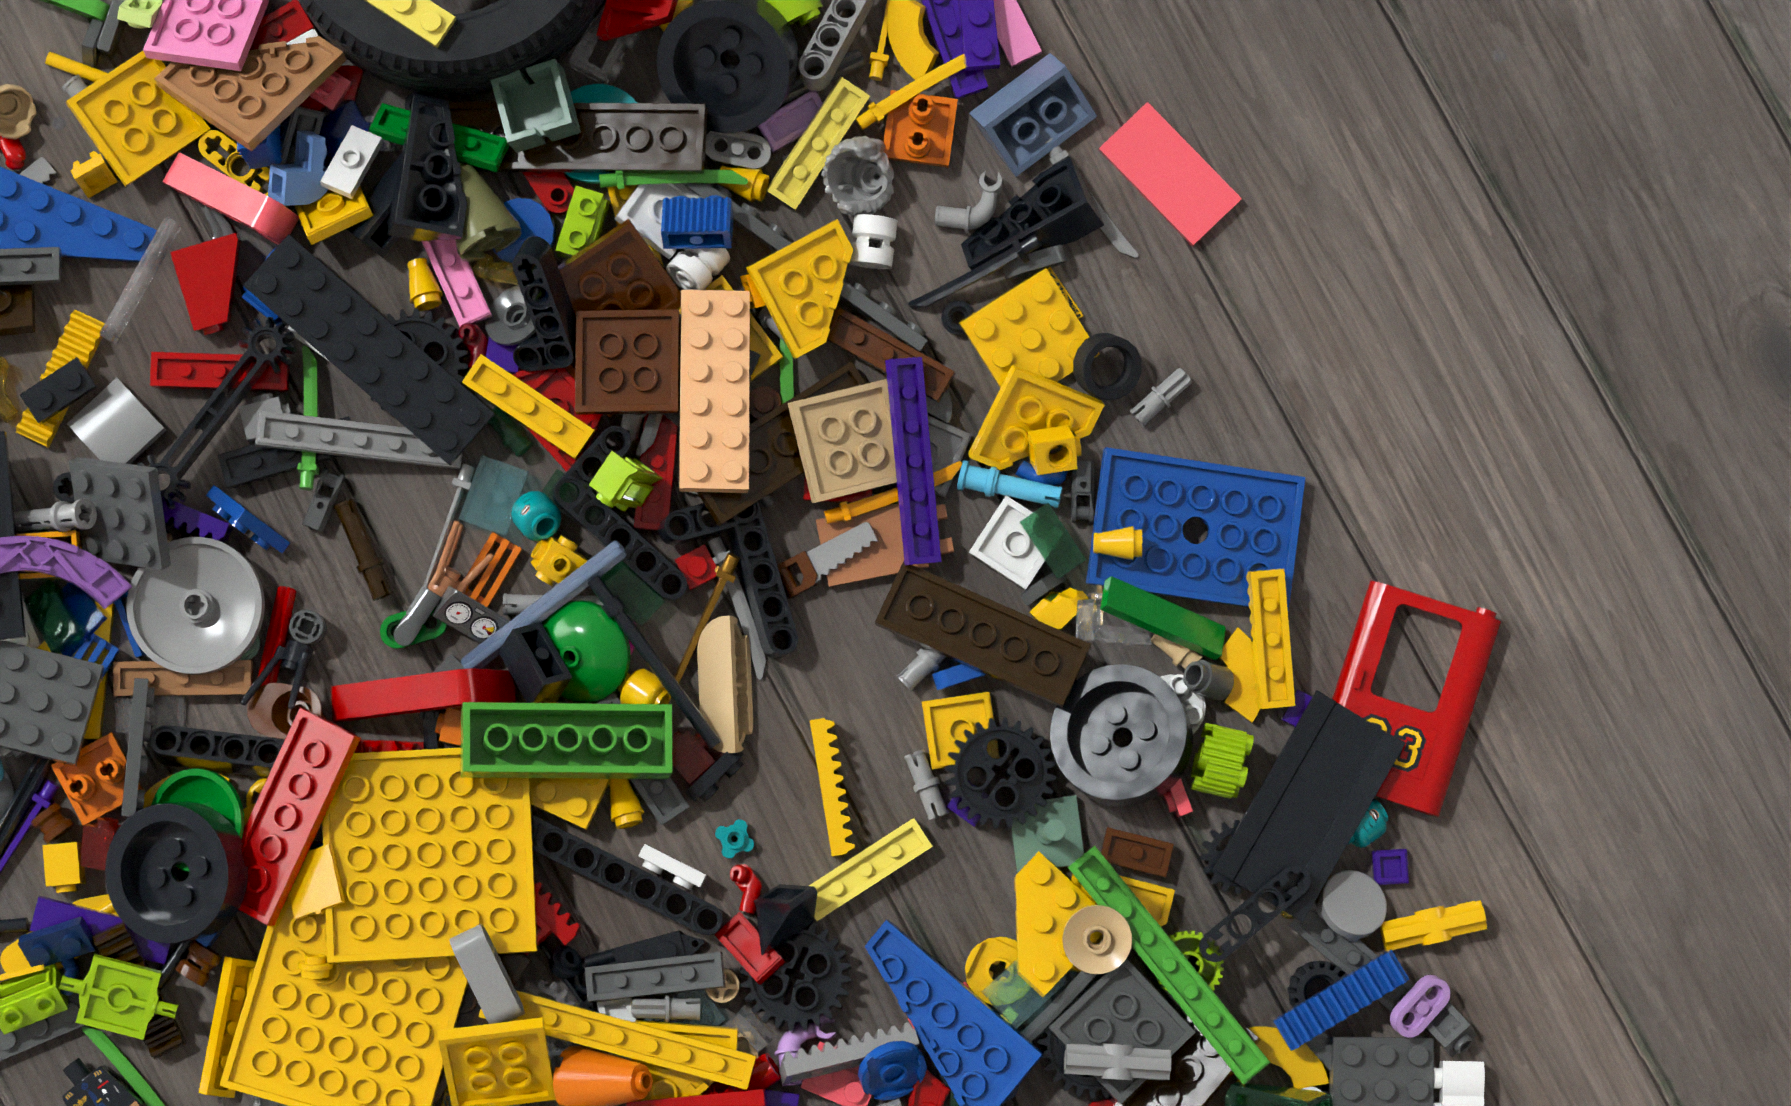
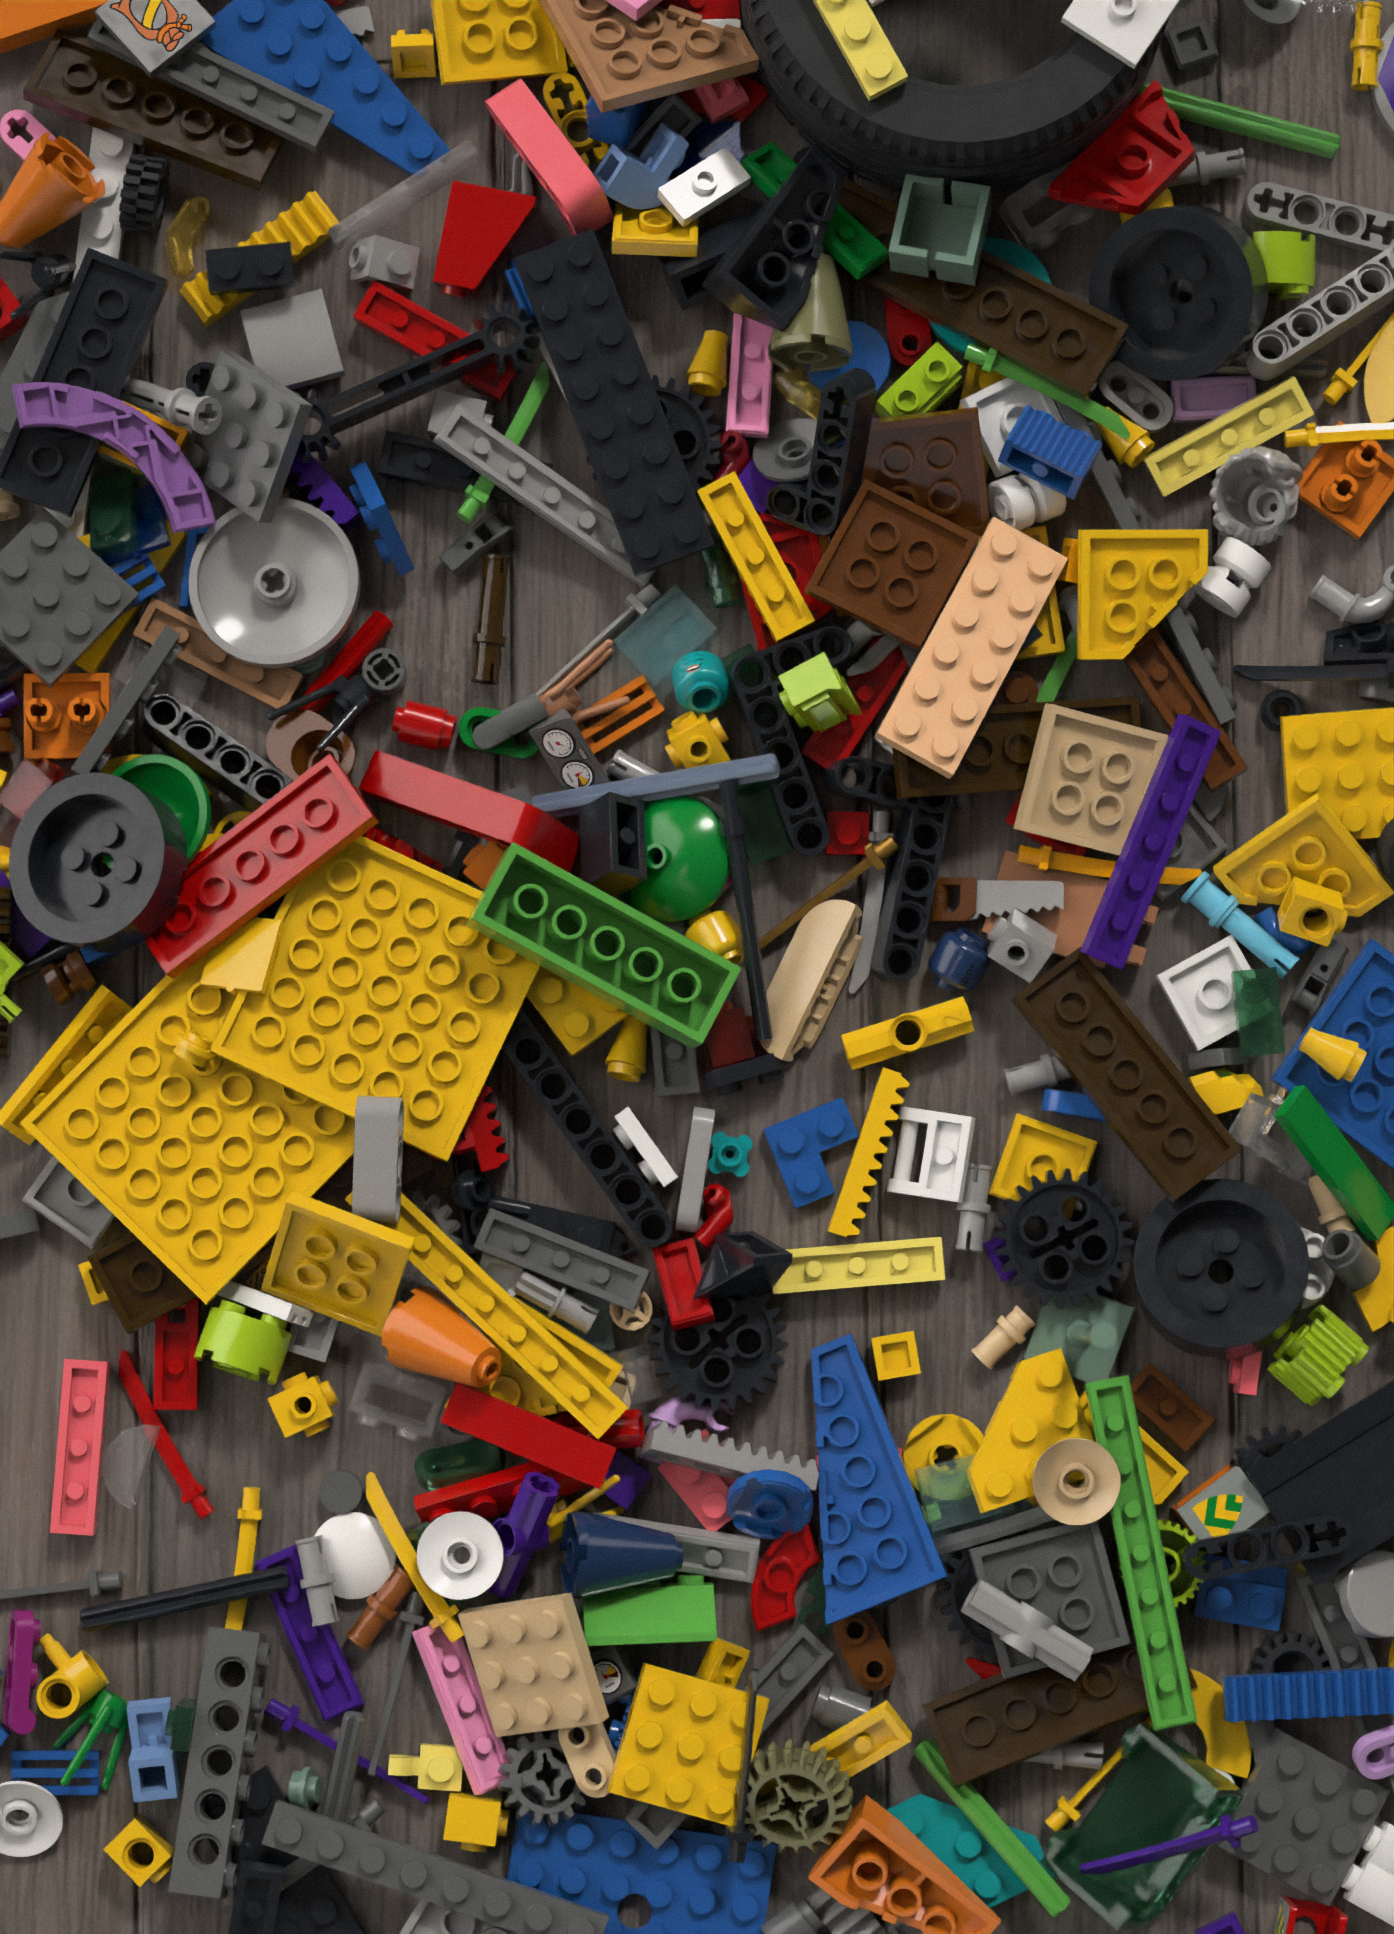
camera: 30 degrees right, 0 degrees up
none -> light grey bracket [349,235,420,291]
none -> red brick [392,700,457,751]
none -> light grey beam [675,1106,715,1233]
none -> blue plate [763,1097,859,1209]
none -> yellow piece [840,996,975,1071]
none -> yellow plate [871,1331,921,1381]
none -> white plate [887,1107,976,1203]
none -> dark blue head [928,927,991,994]
none -> tan pin [971,1305,1036,1370]
none -> light grey brick [987,908,1058,983]
none -> piece [1170,1464,1270,1556]
none -> blue plate [1191,1554,1289,1631]

